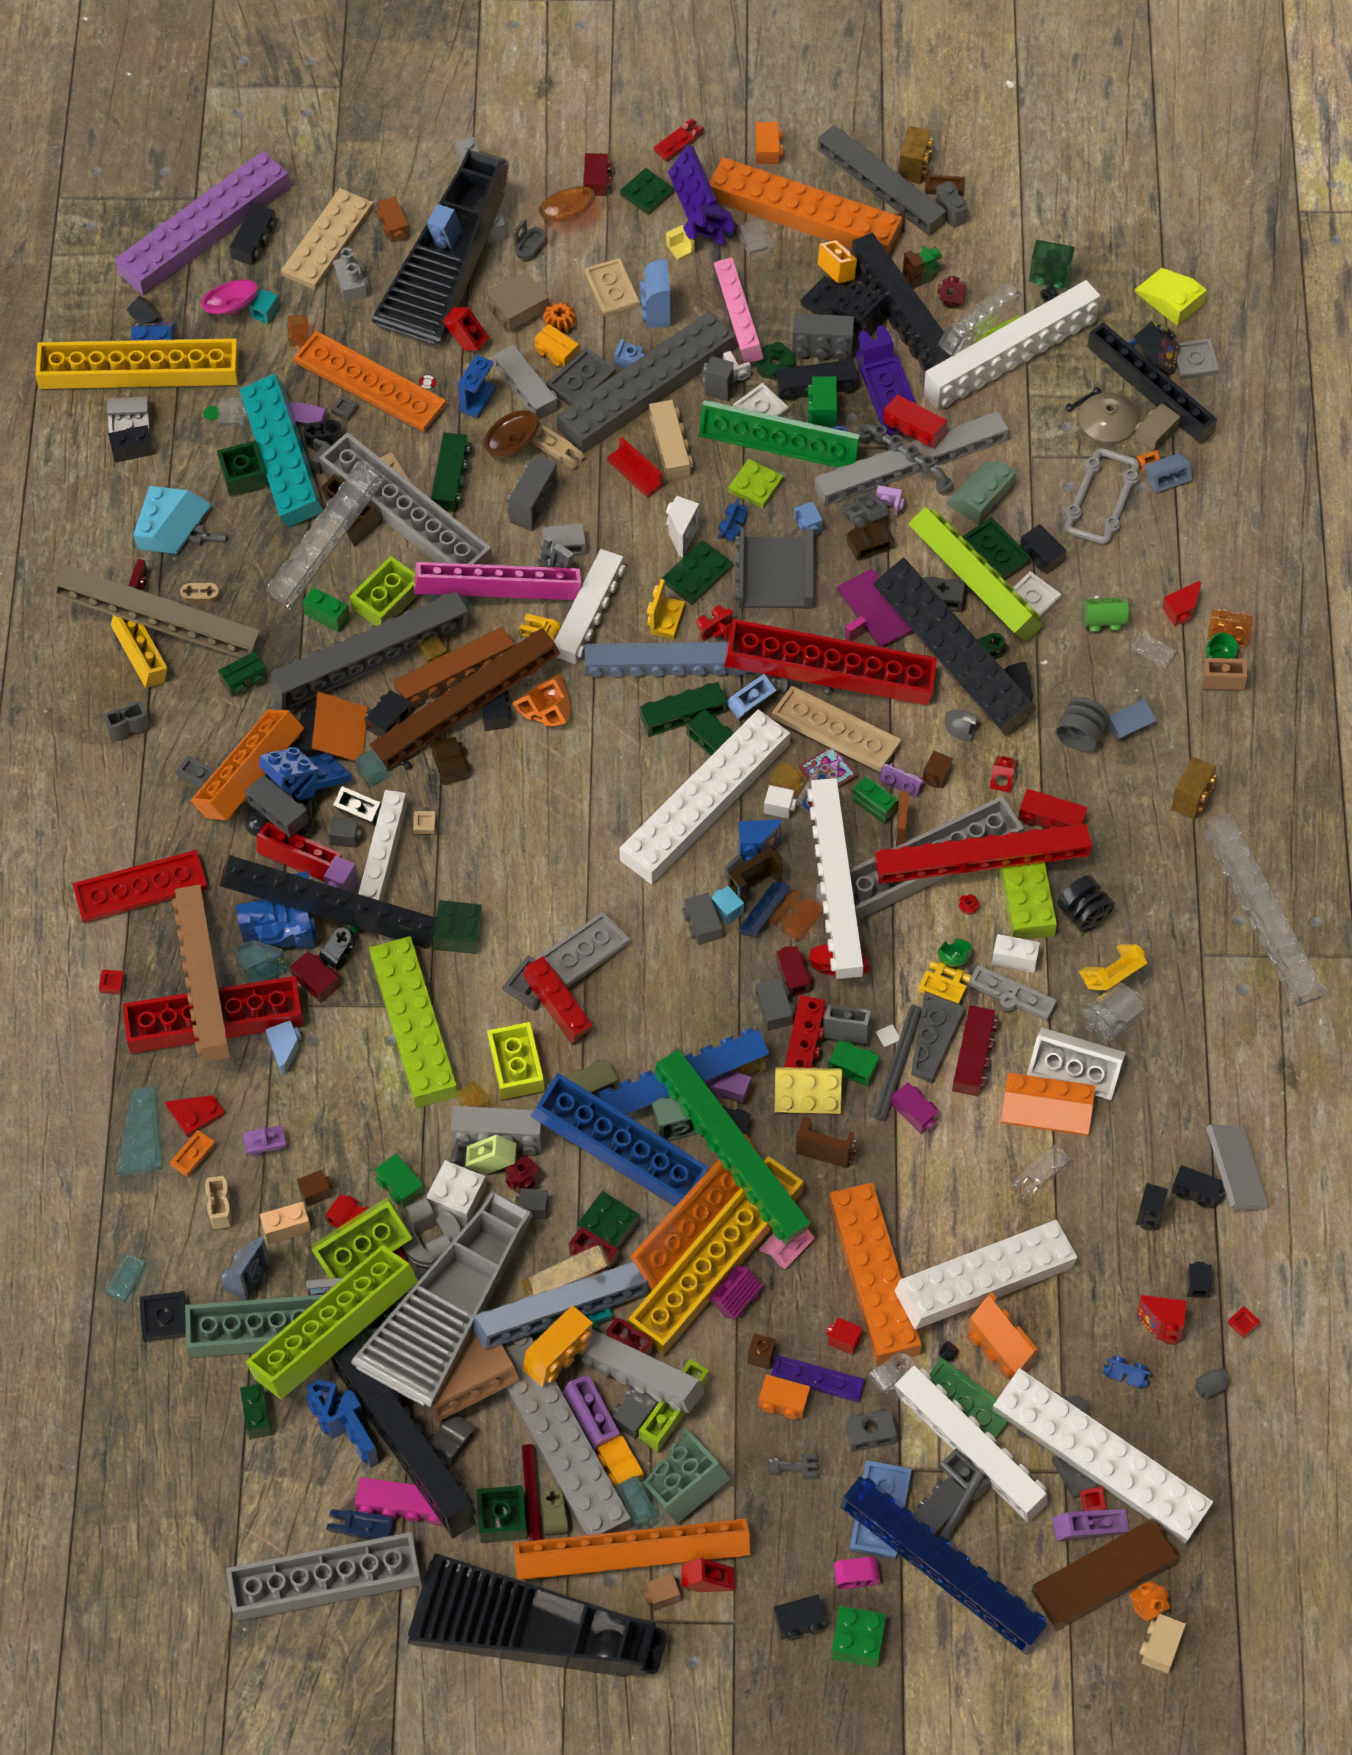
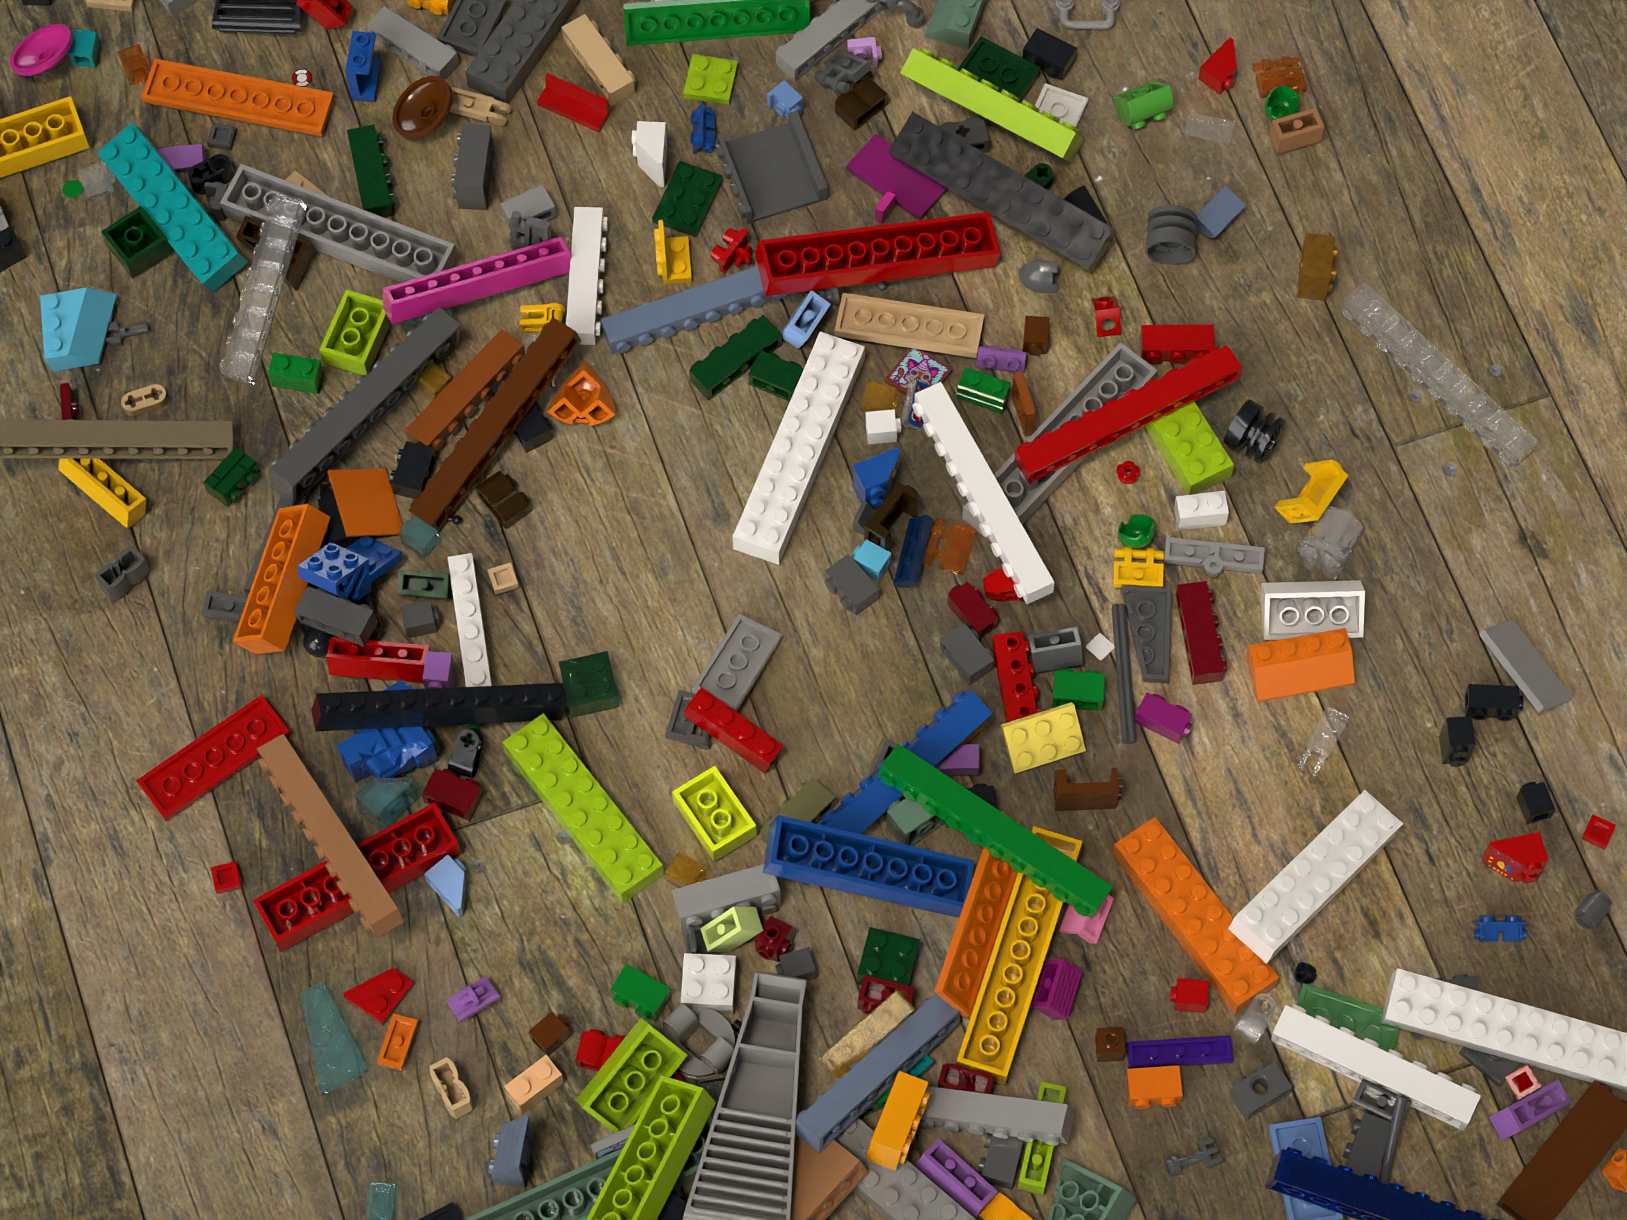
camera: 20 degrees left, 5 degrees up
orange wedge [968,1292,1038,1379] -> none

